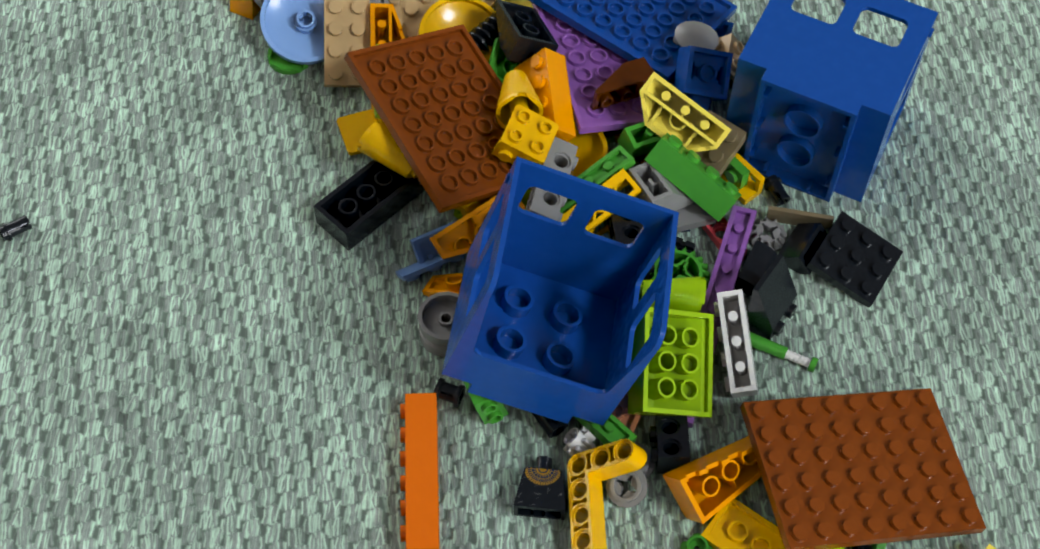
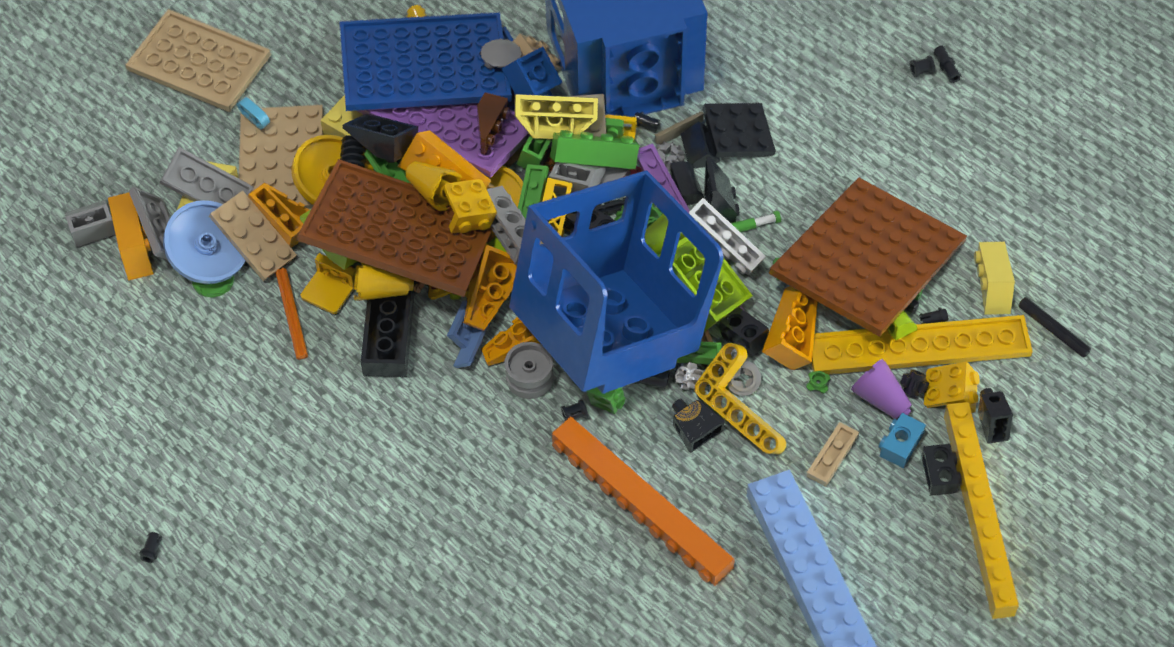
camera: 40 degrees left, 0 degrees up
none -> orange axle [276,268,308,360]

